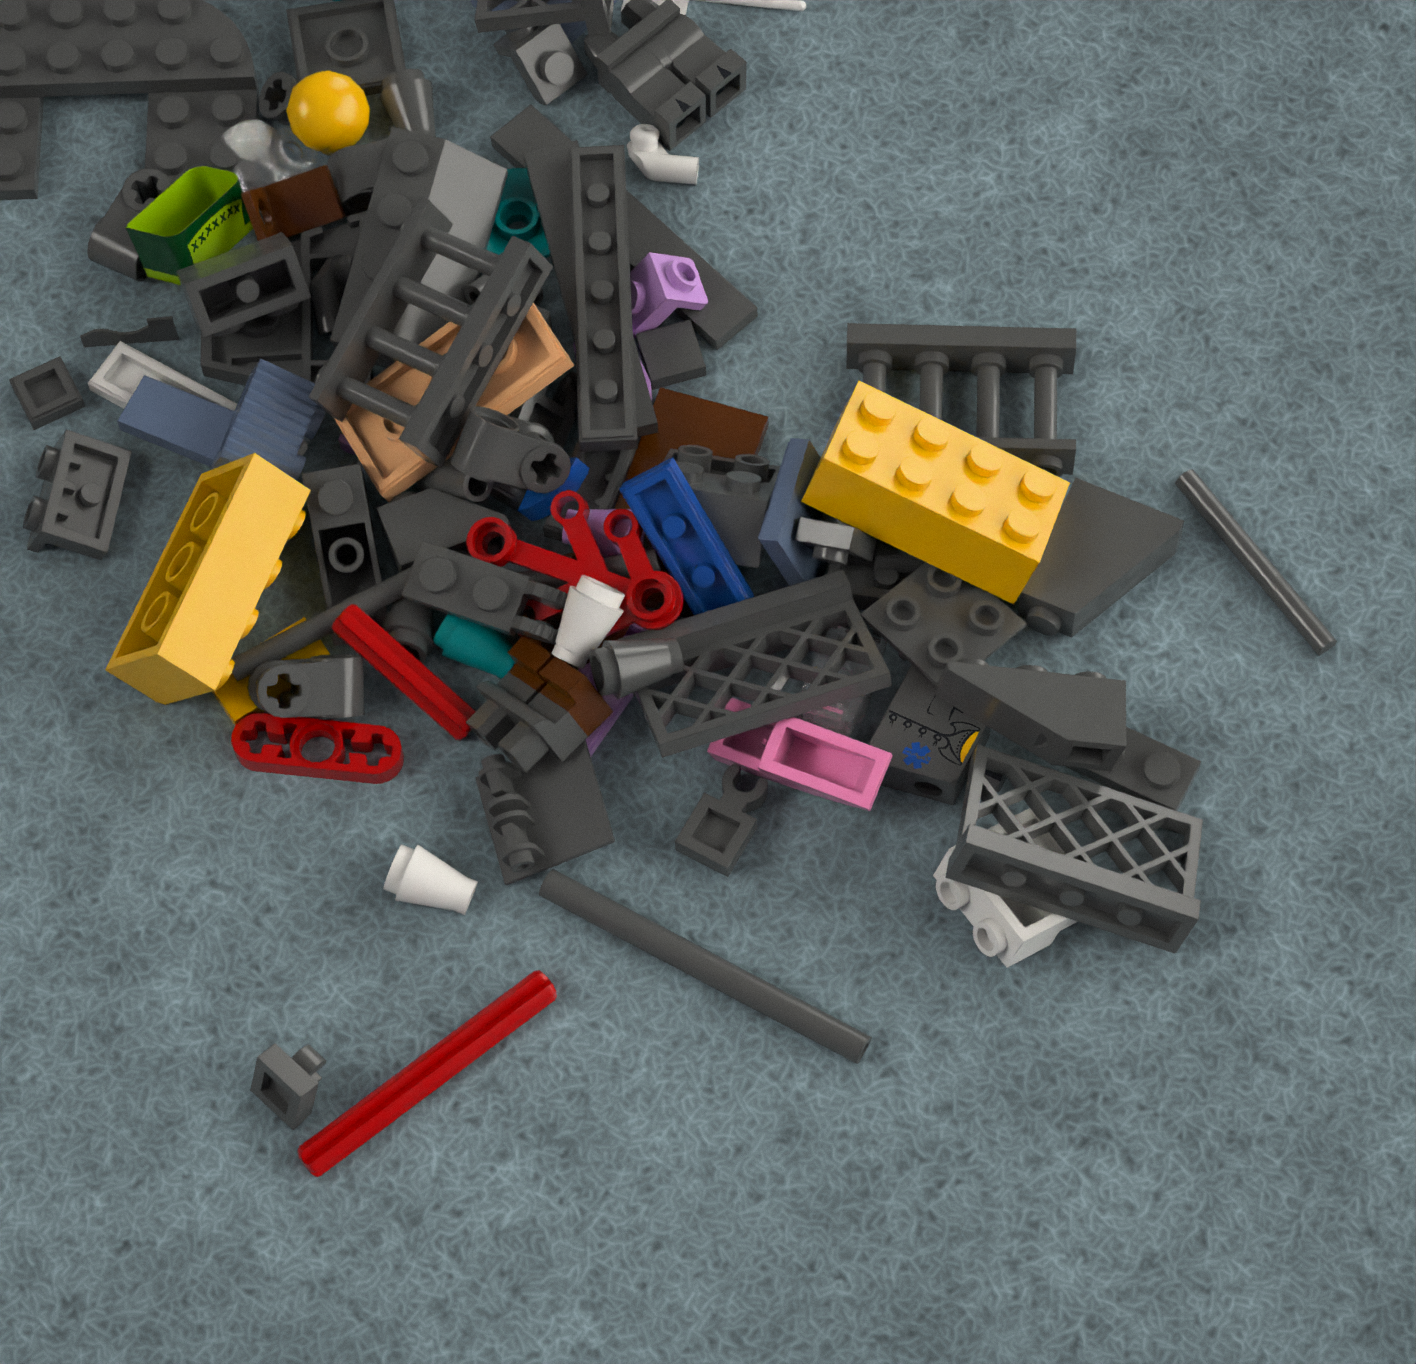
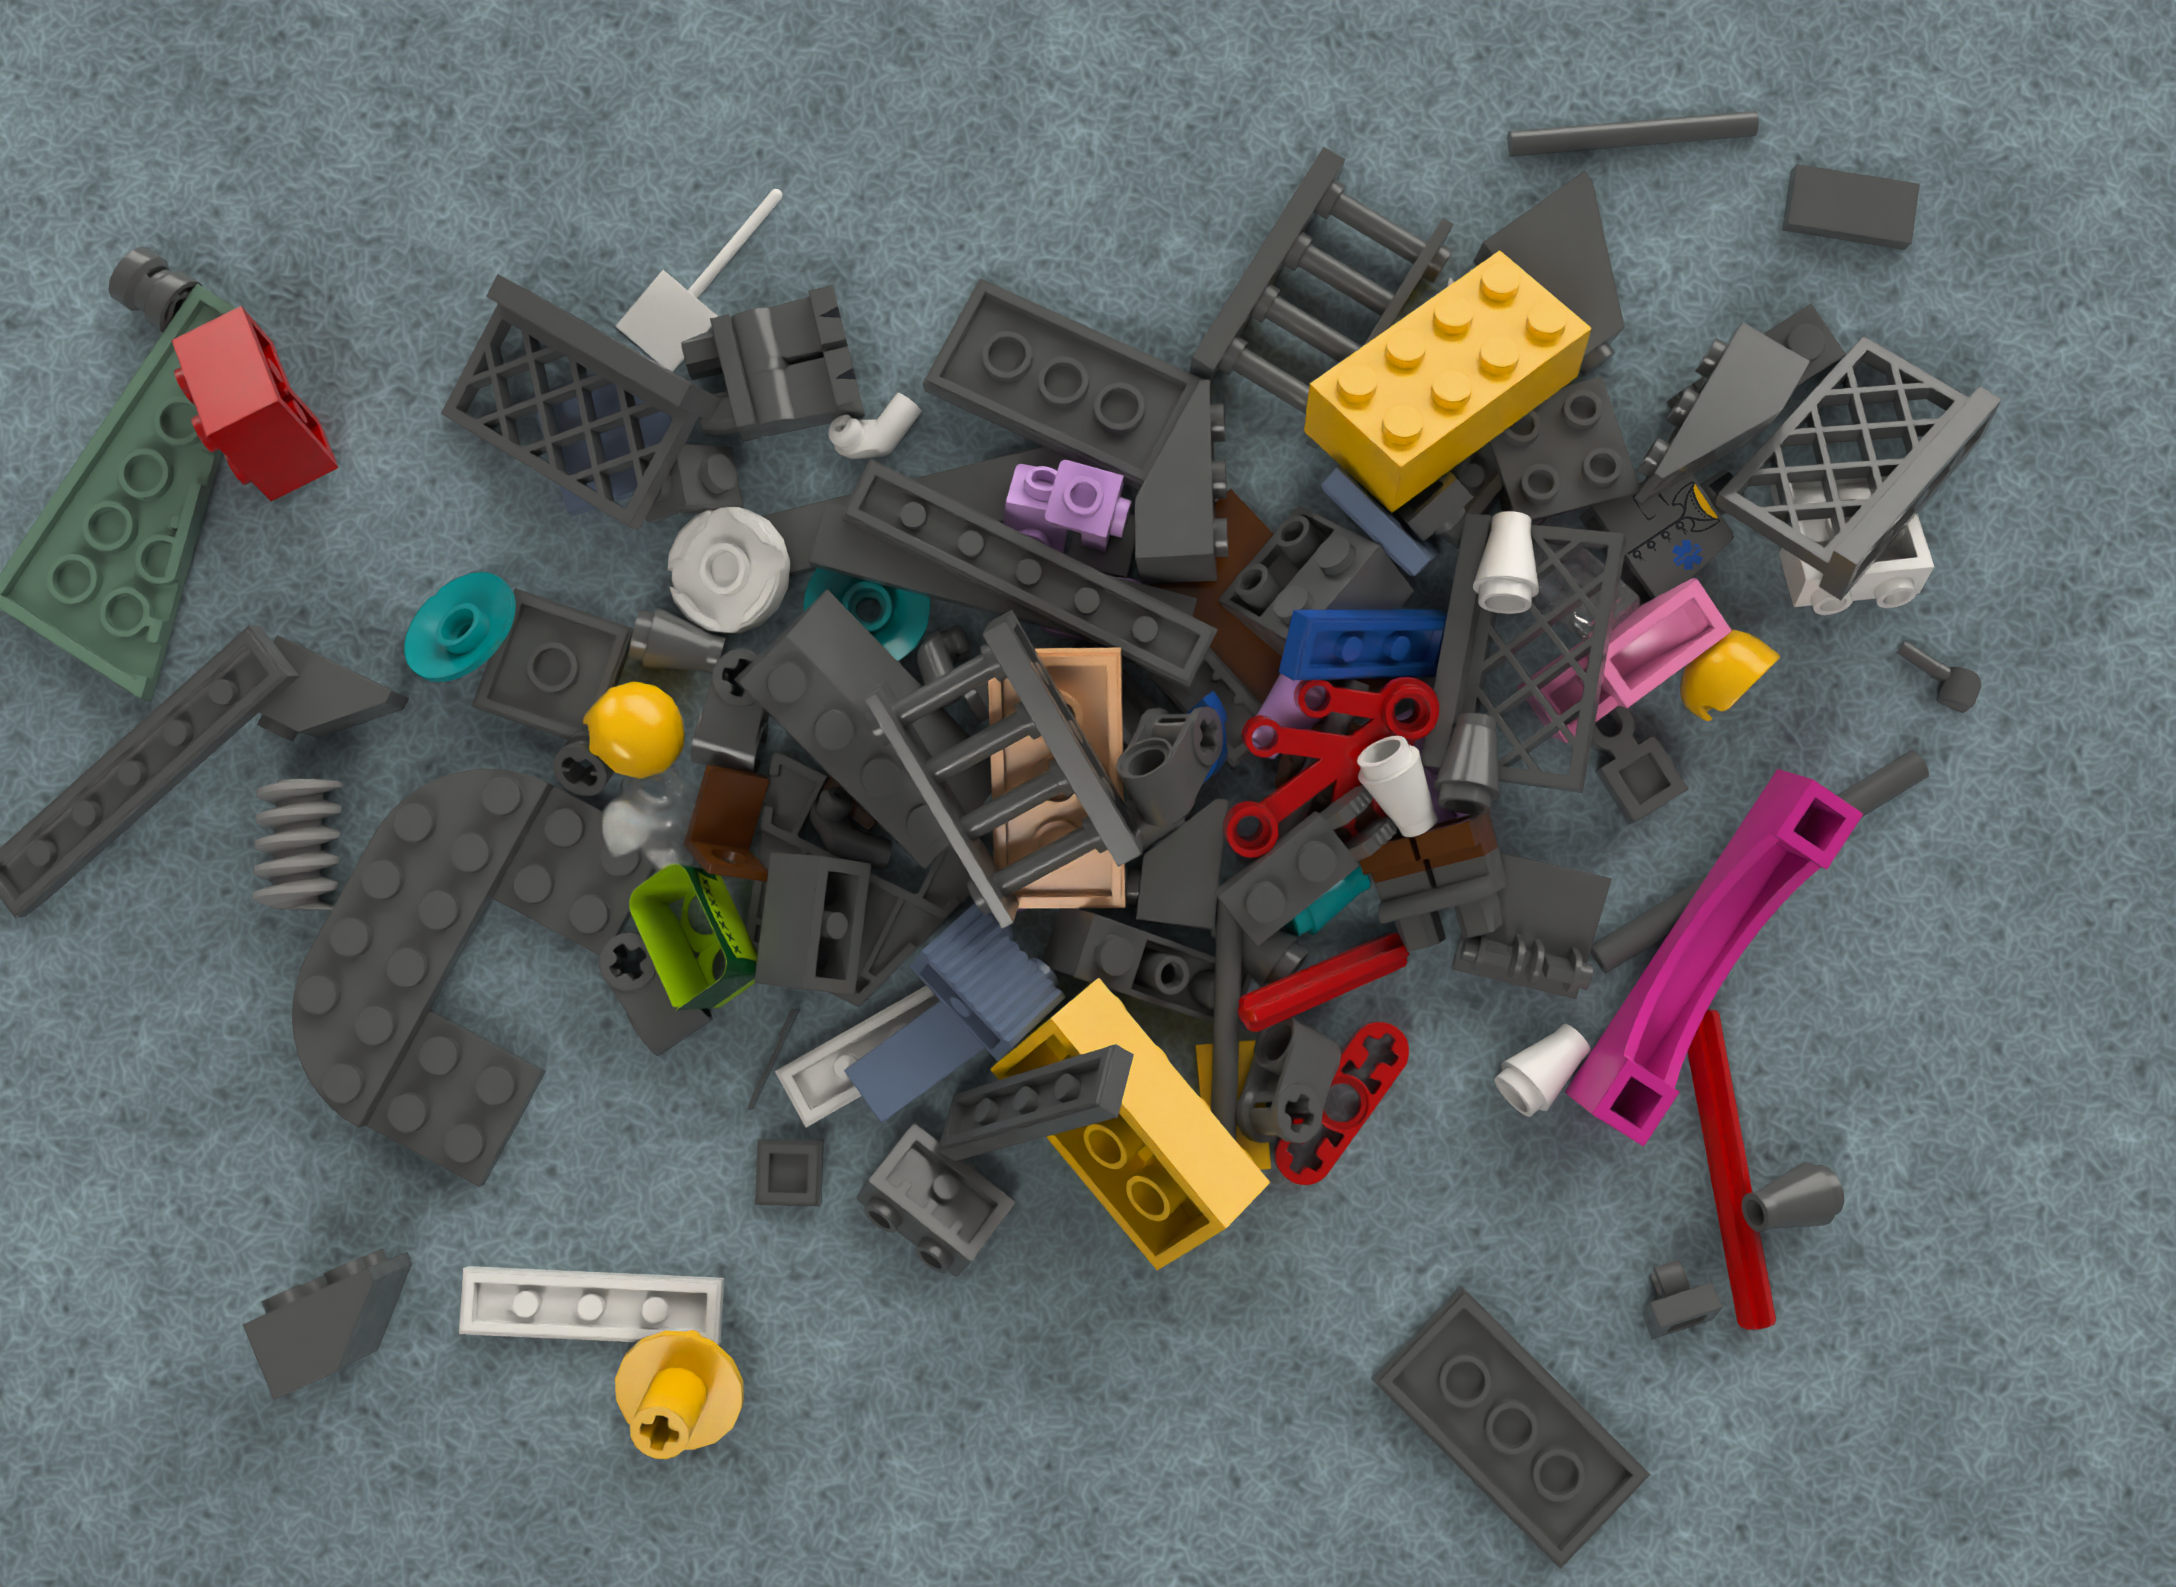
camera: 65 degrees left, 20 degrees up
none -> white tile [668,507,790,634]
none -> dark grey tile [923,278,1204,490]
none -> dark grey tile [938,1044,1134,1161]
none -> lavender bracket [1045,460,1132,552]
none -> dark grey slope [1135,380,1229,584]
none -> dark grey tile [1371,1286,1651,1569]
none -> white cone [1473,511,1539,614]
none -> dark pink arch [1564,769,1863,1147]
none -> yellow hair [1680,629,1780,721]
none -> dark grey cone [1742,1162,1844,1232]
none -> dark grey tile [1782,164,1920,250]
none -> dark grey hand [1896,640,1981,713]

